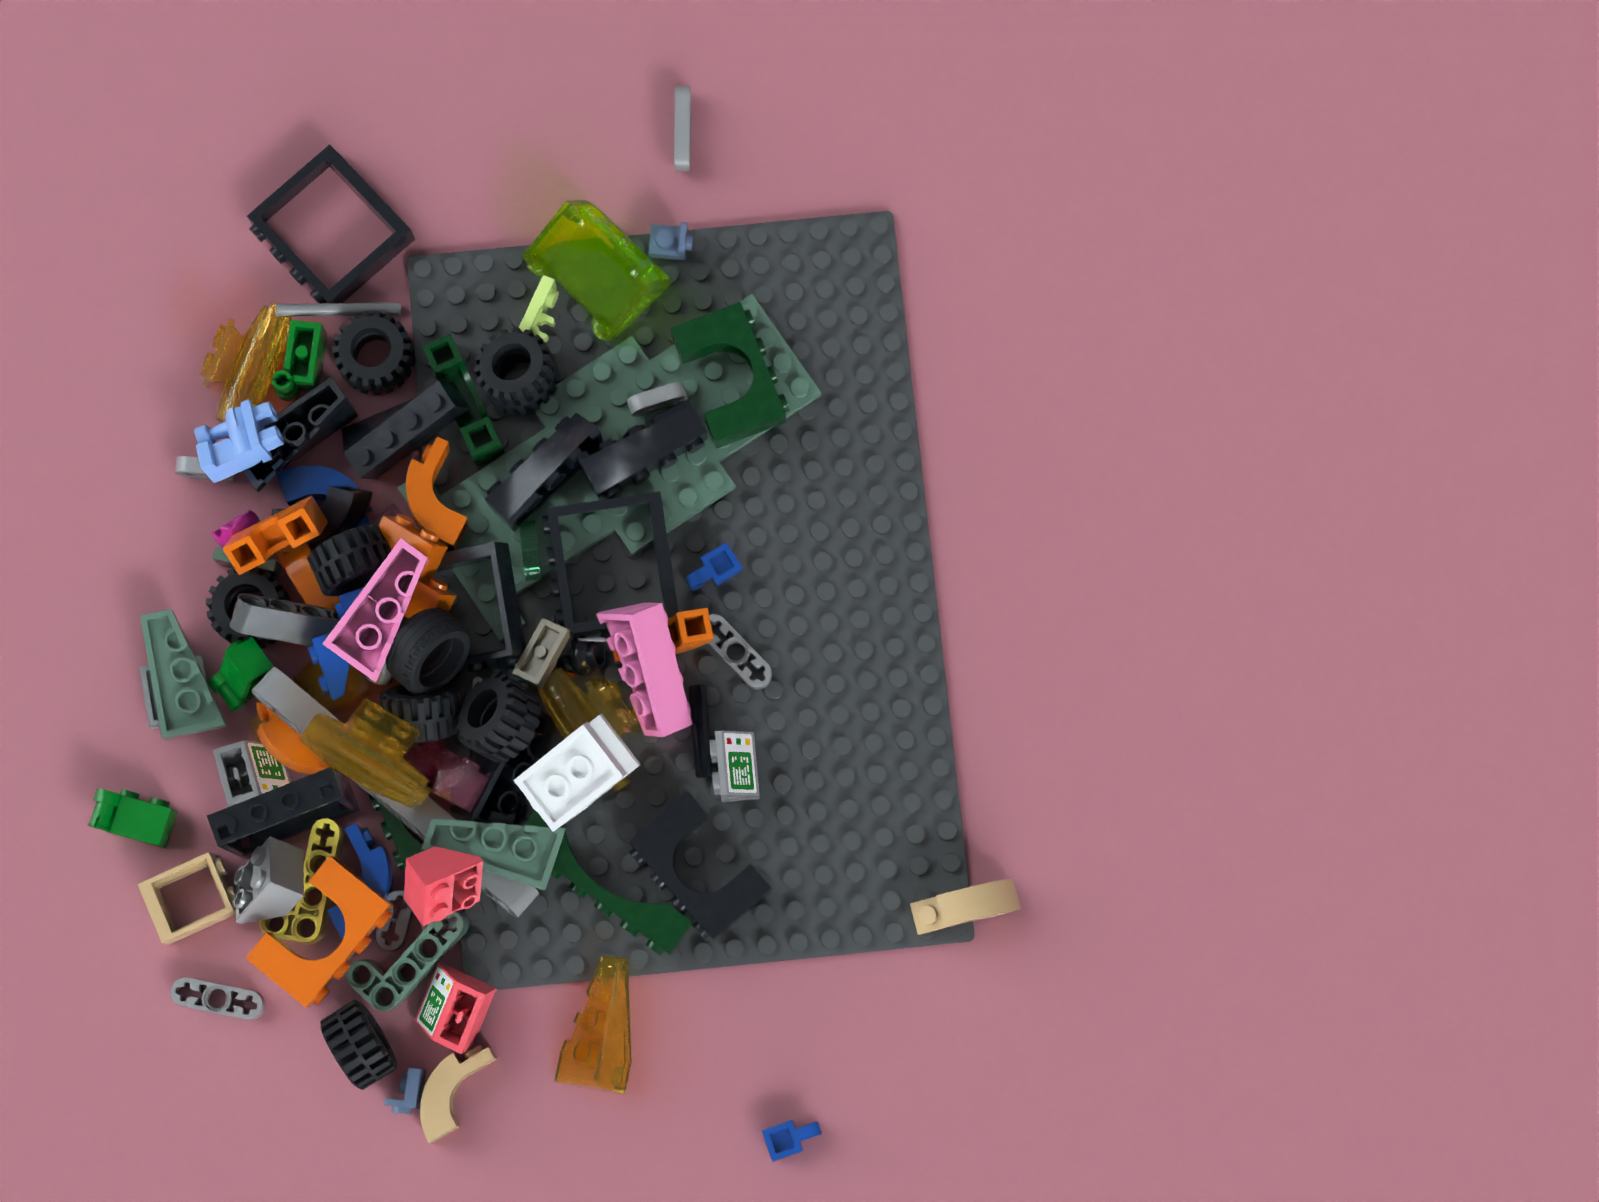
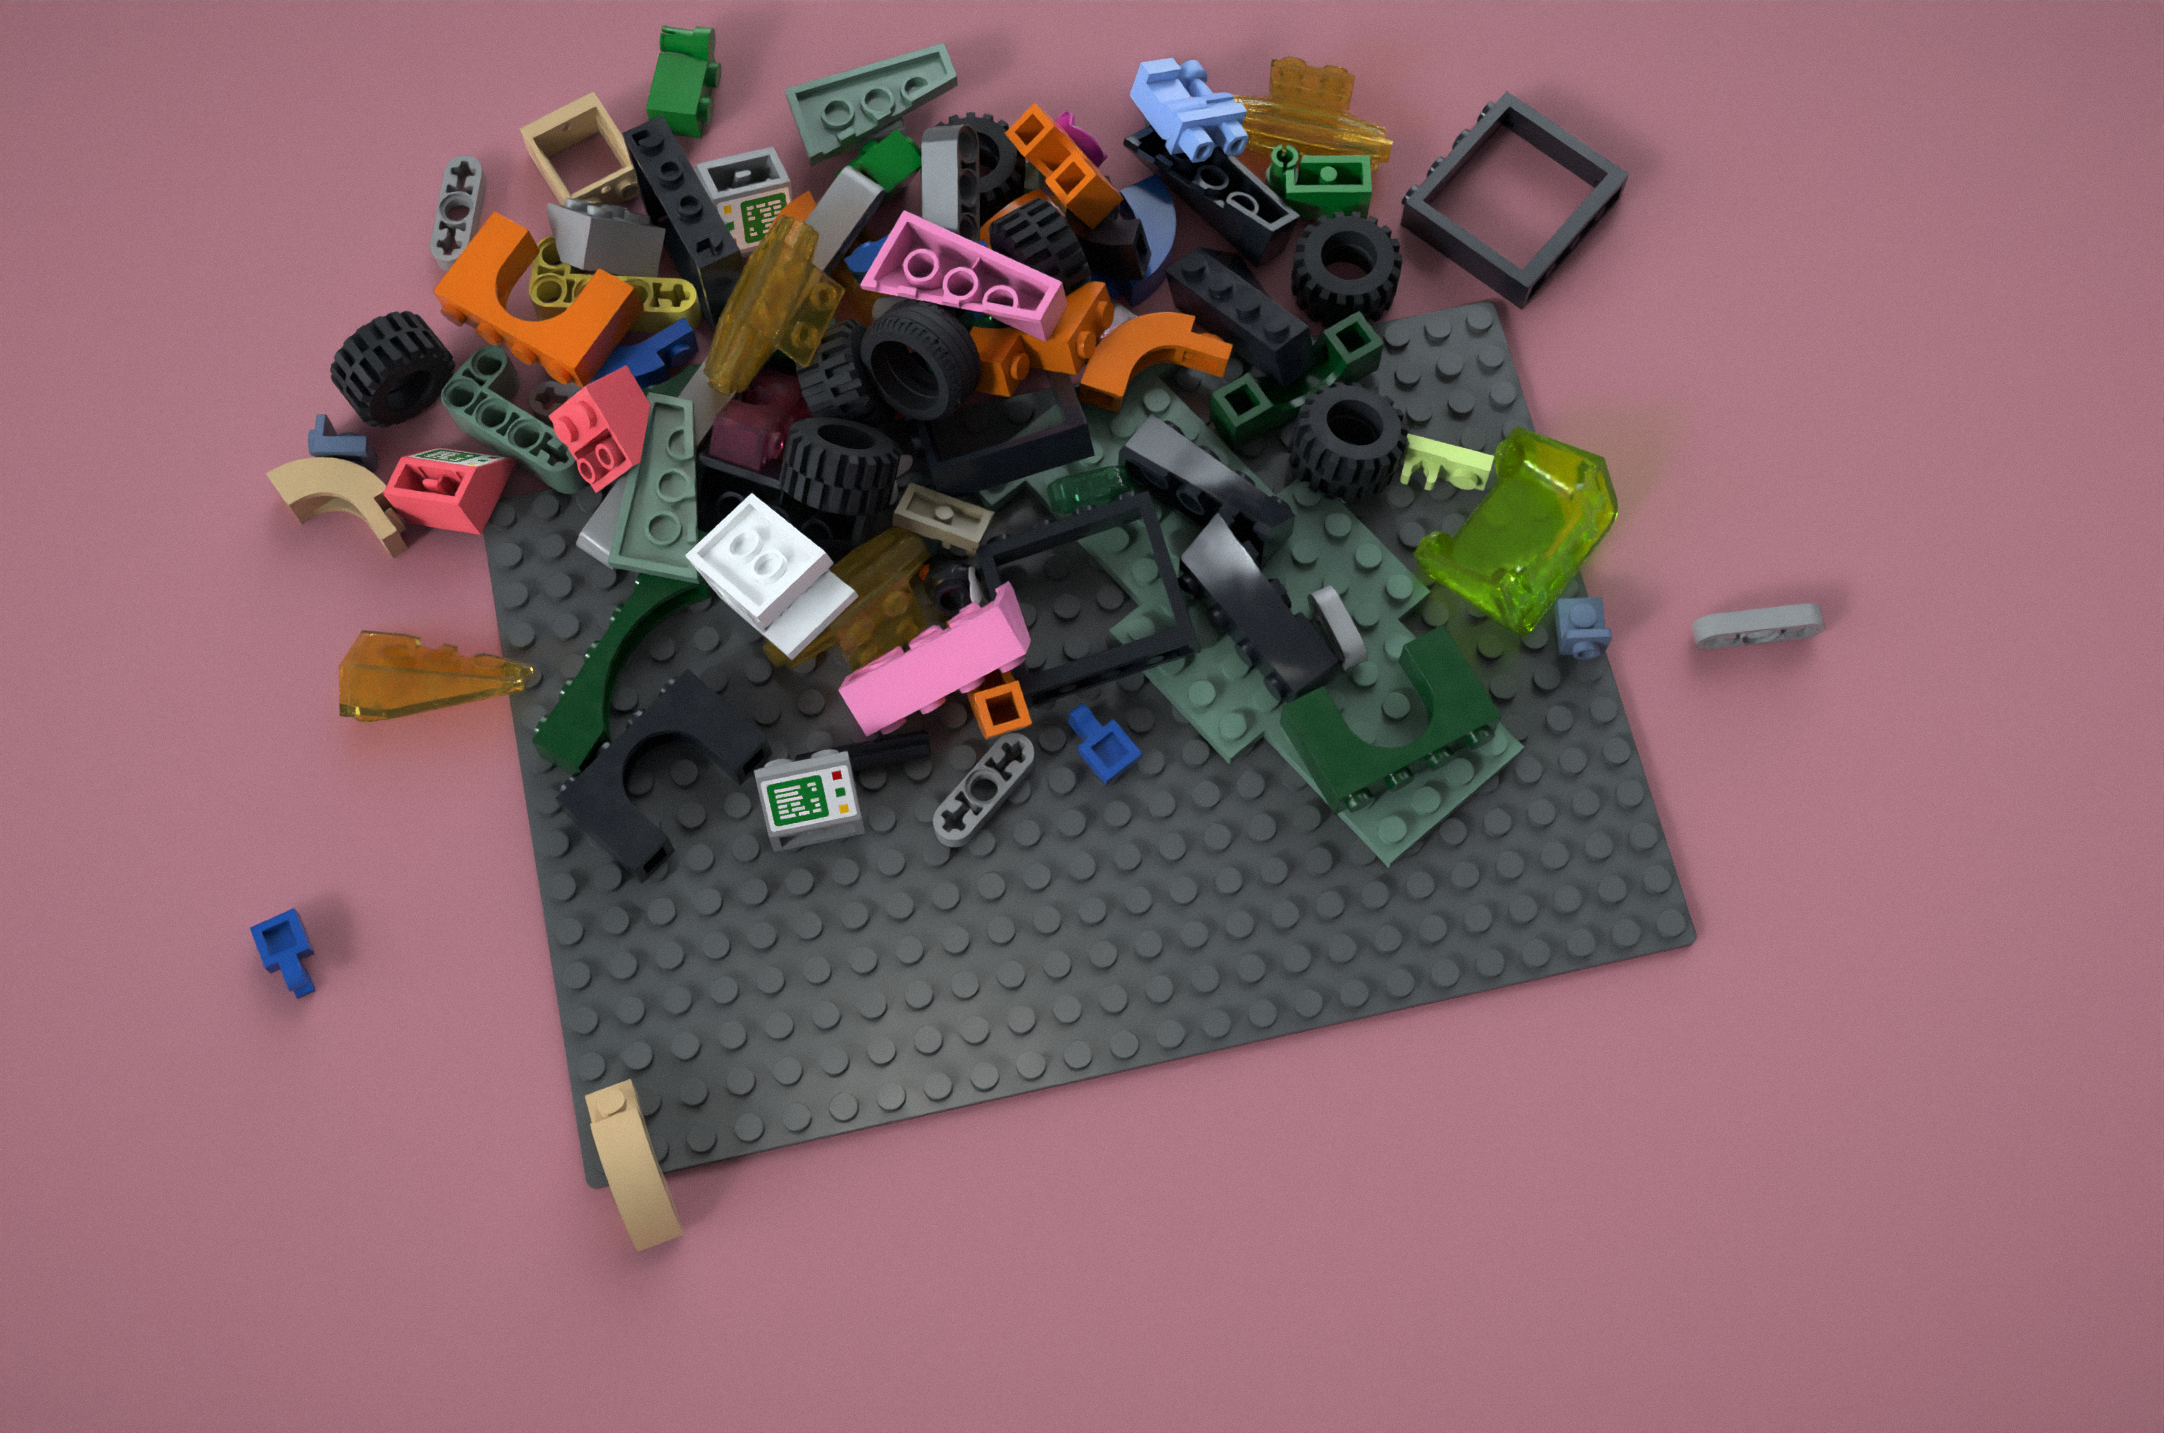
camera: 85 degrees right, 10 degrees down
light grey bar [275,303,401,316] -> none

